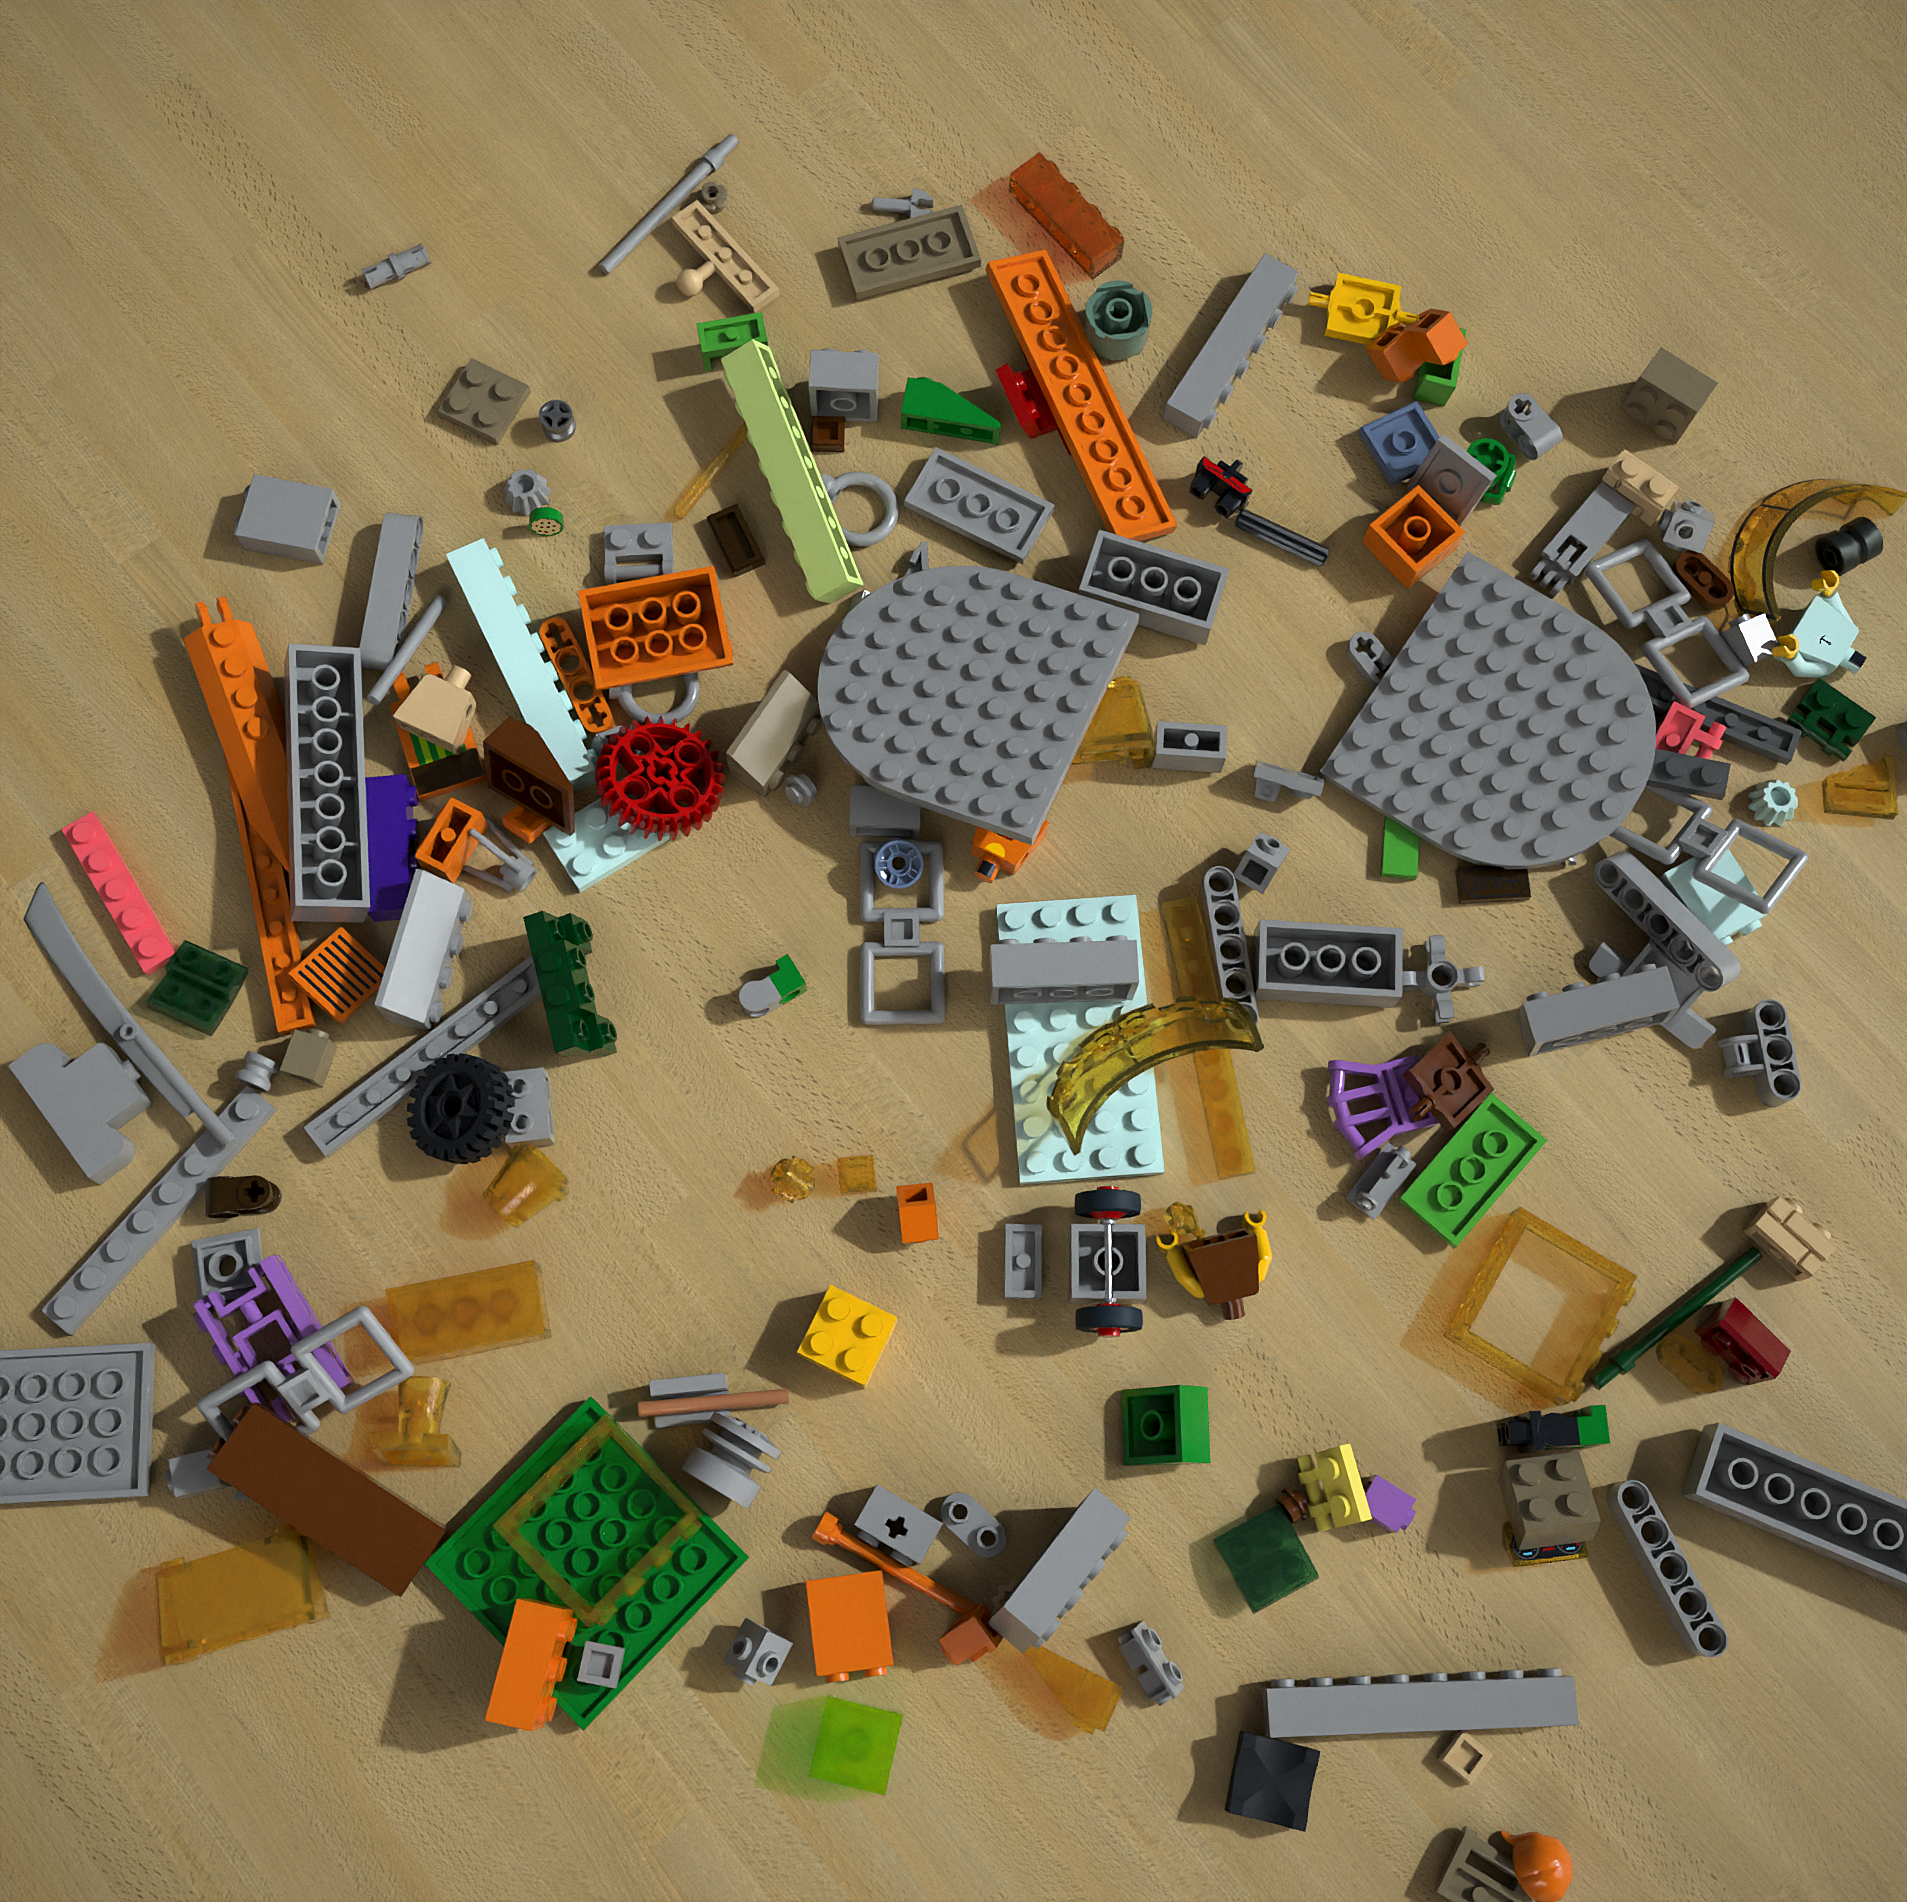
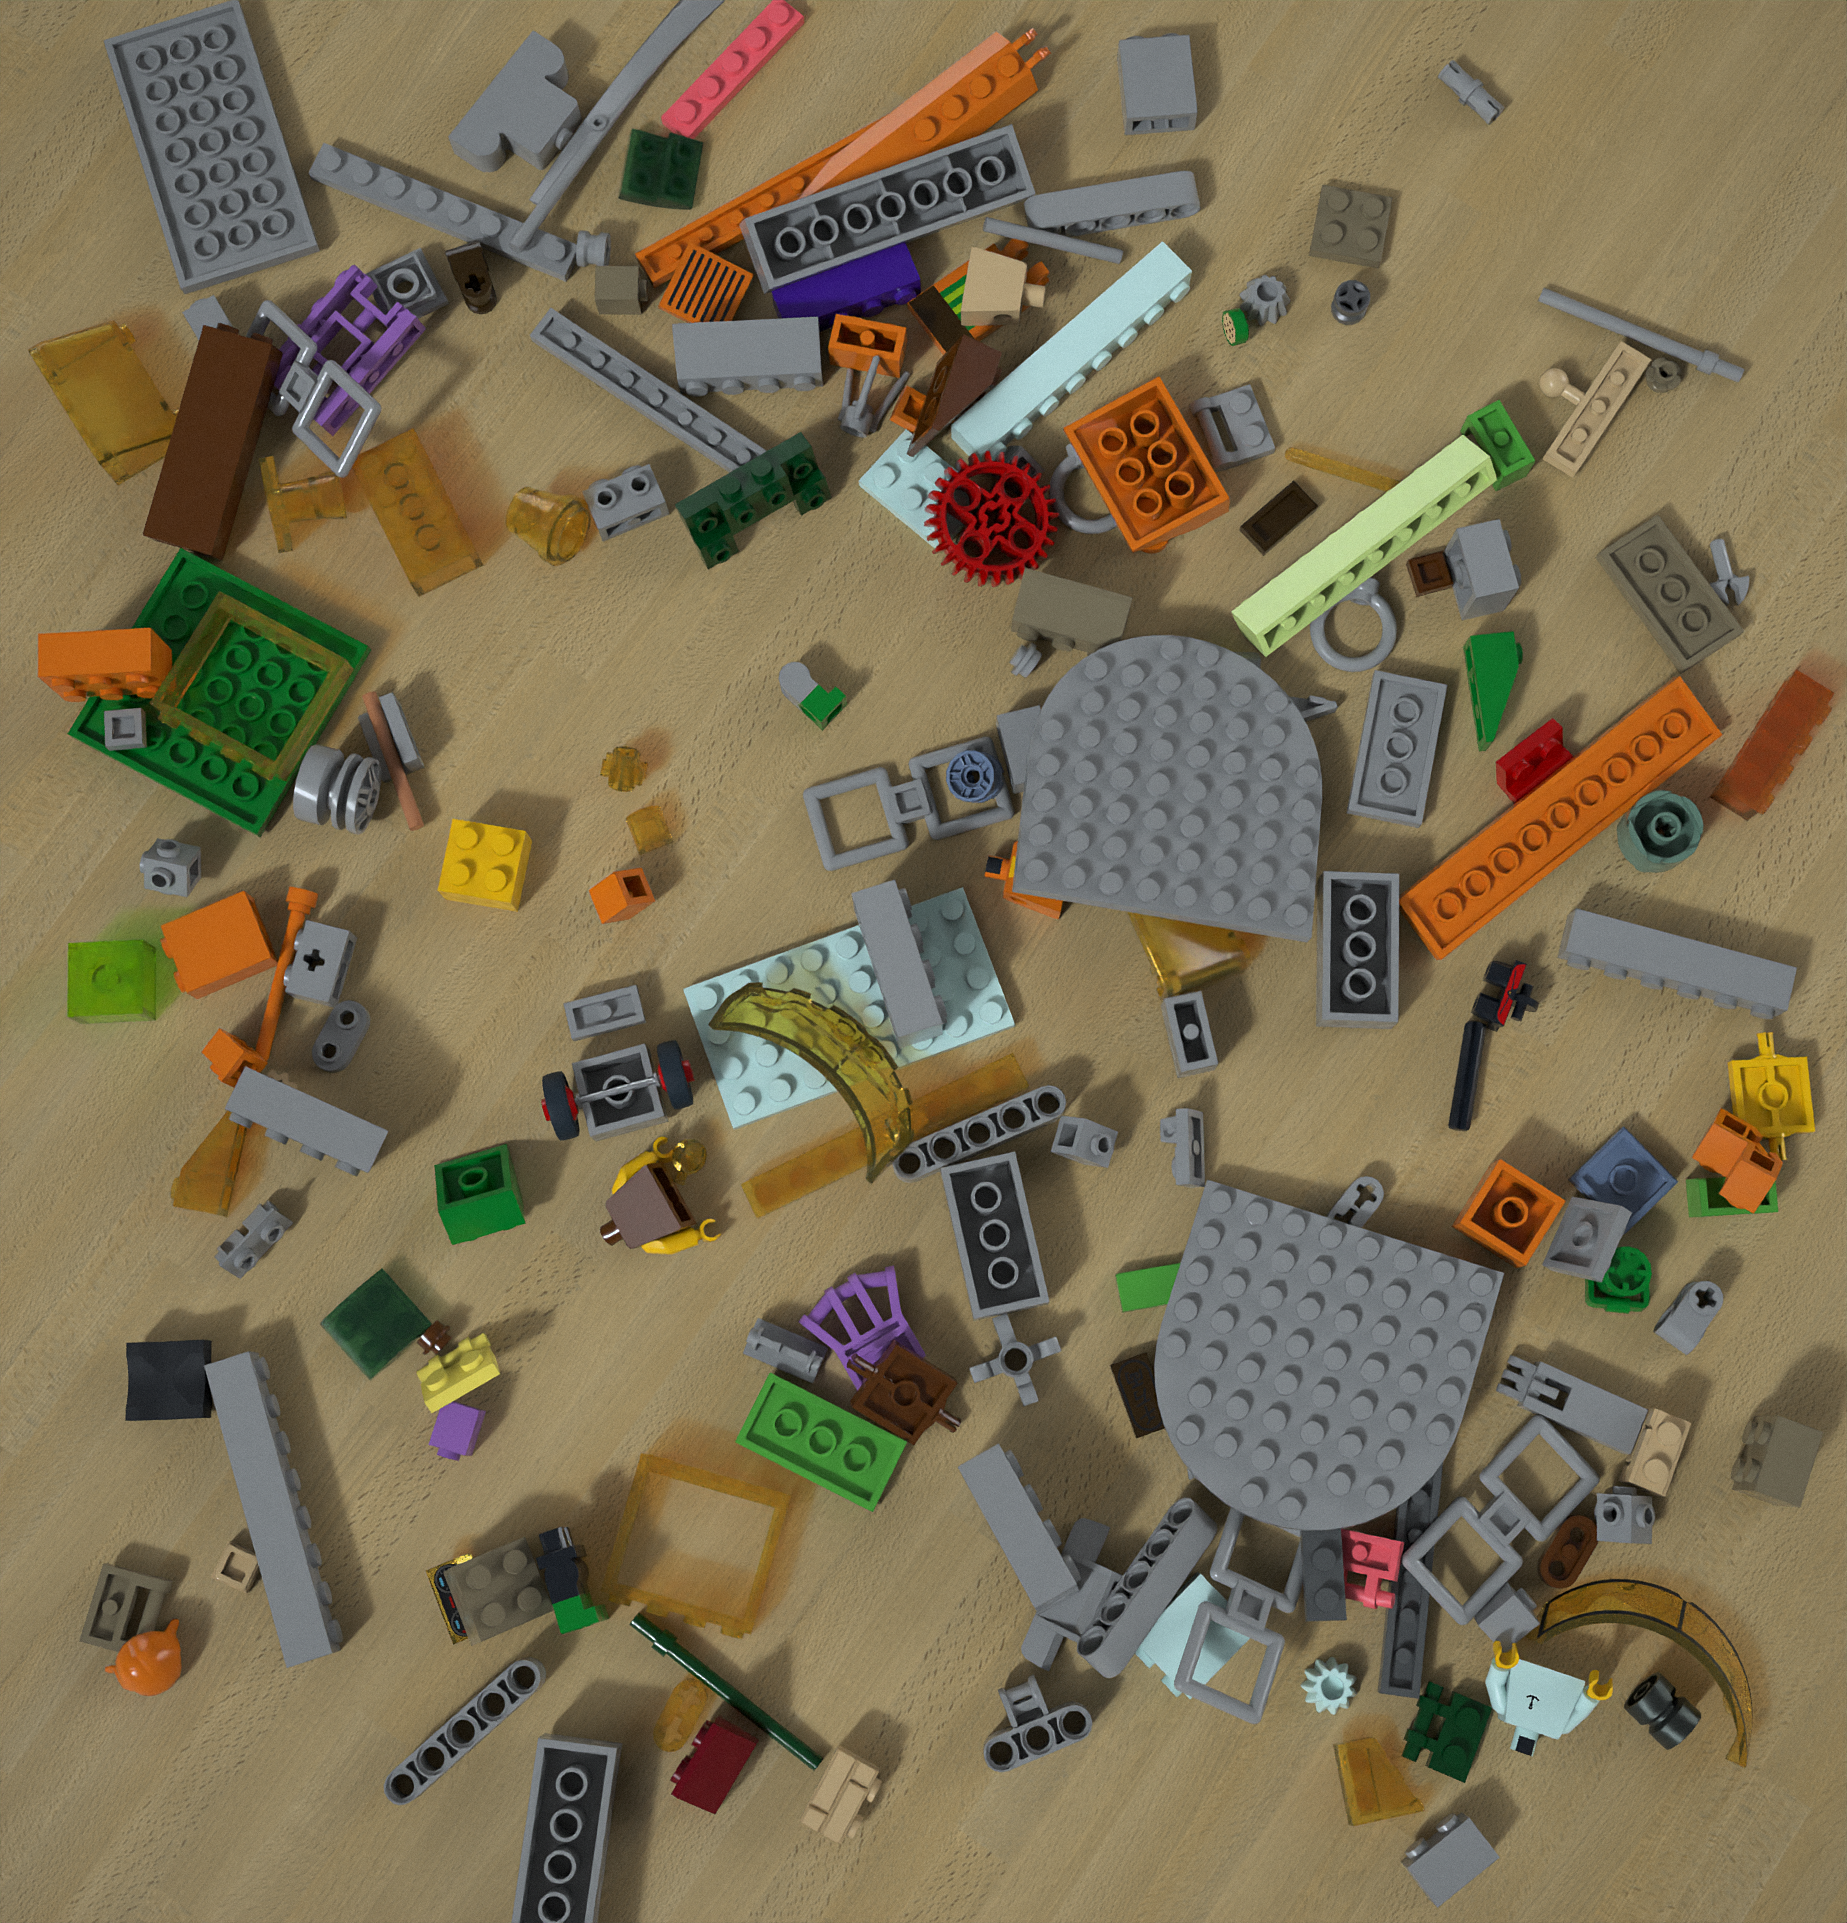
camera: 80 degrees right, 5 degrees up
black wheel [407,1053,515,1164] -> none
orange beam [539,617,614,738] -> none

